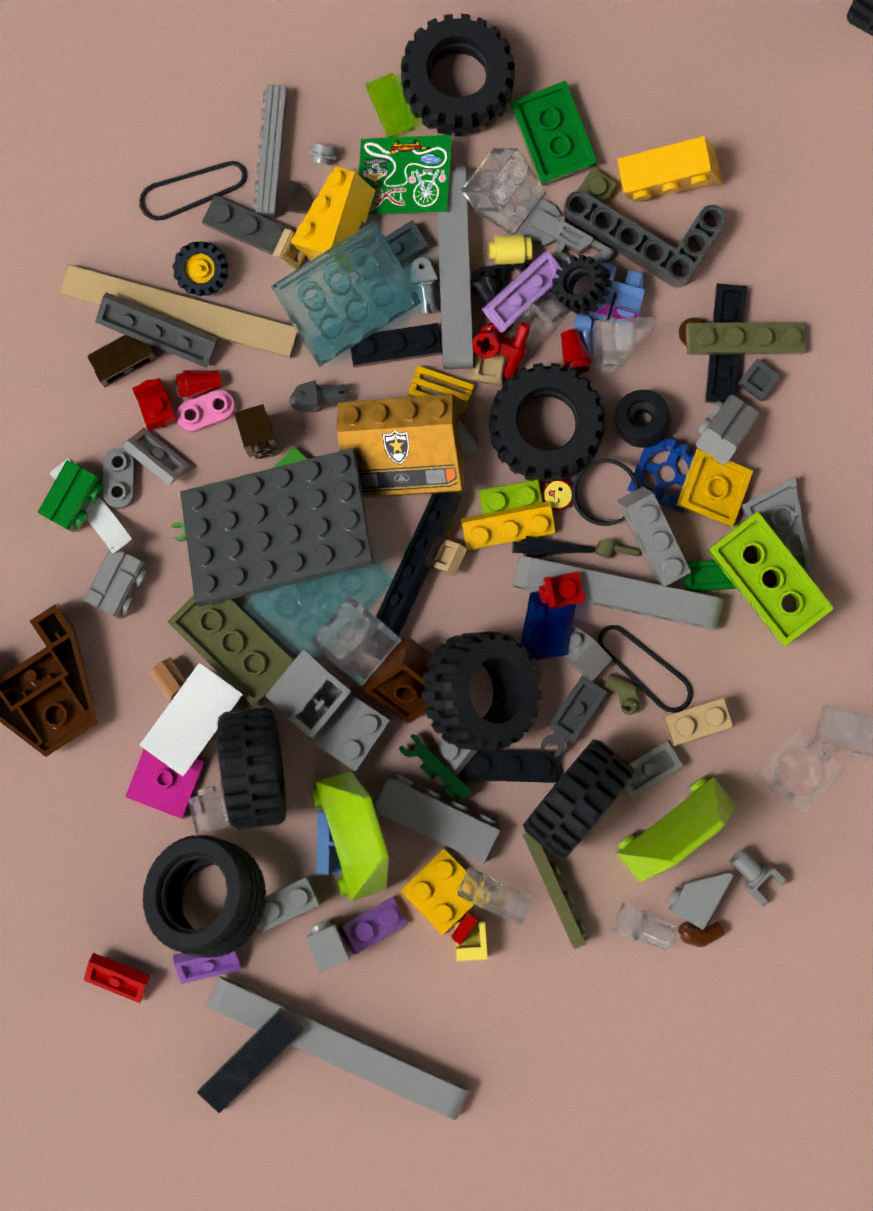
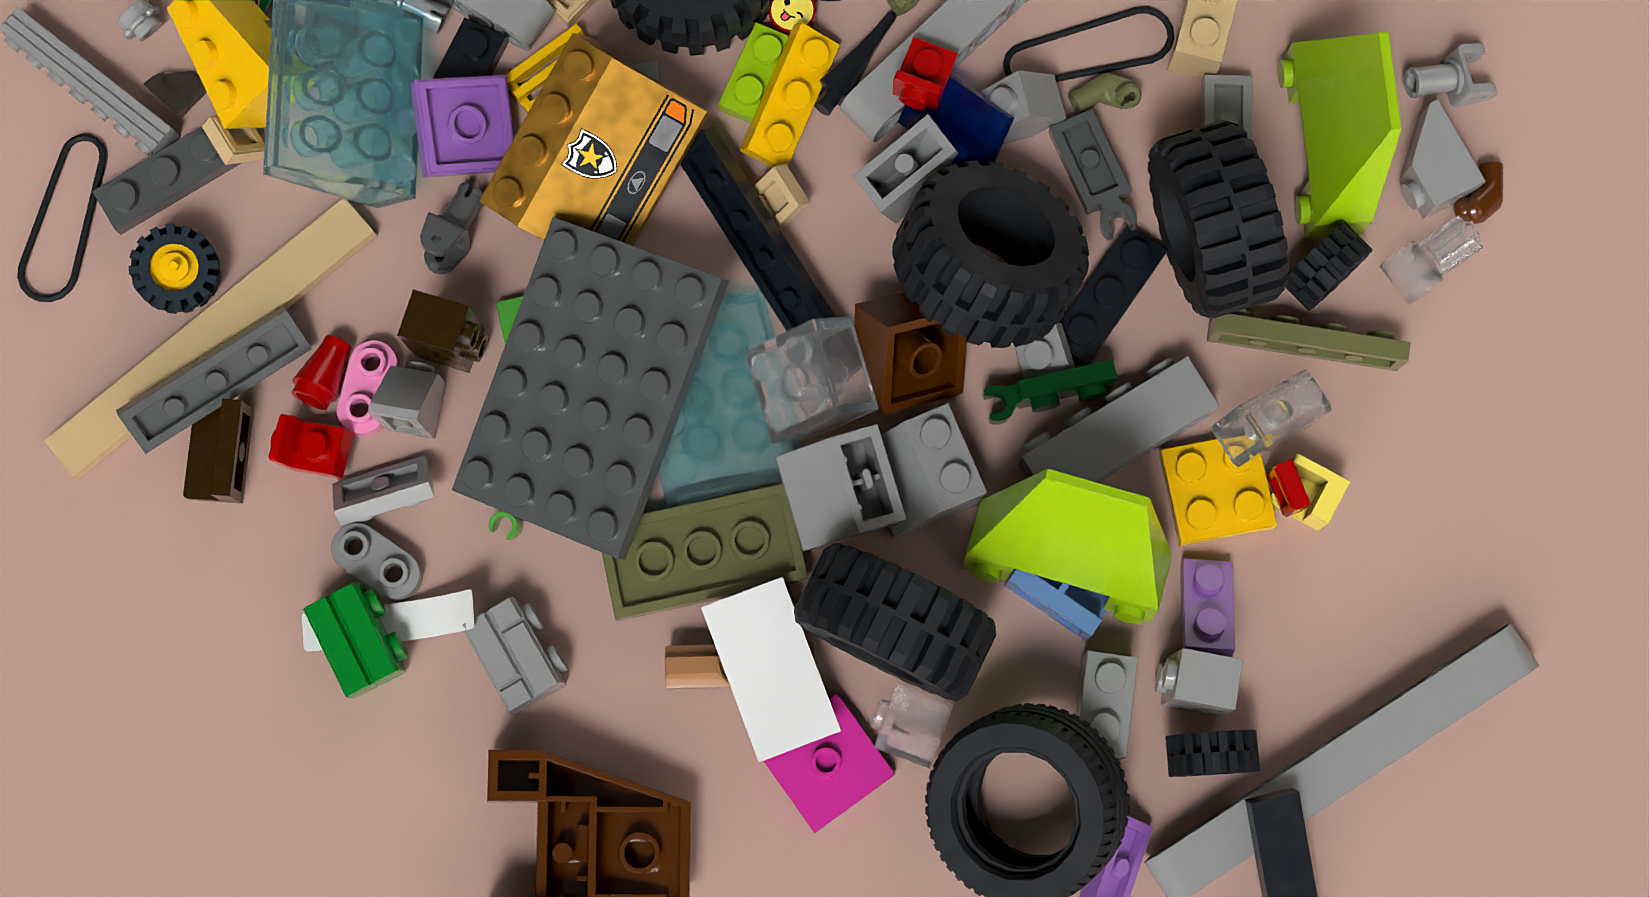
camera: 55 degrees left, 5 degrees down
none -> light grey slope [368,361,446,439]
none -> medium lavender tile [410,75,514,178]
none -> light grey slope [853,114,958,223]
none -> black tyre [1165,730,1260,777]
none -> black tyre [1285,222,1373,311]

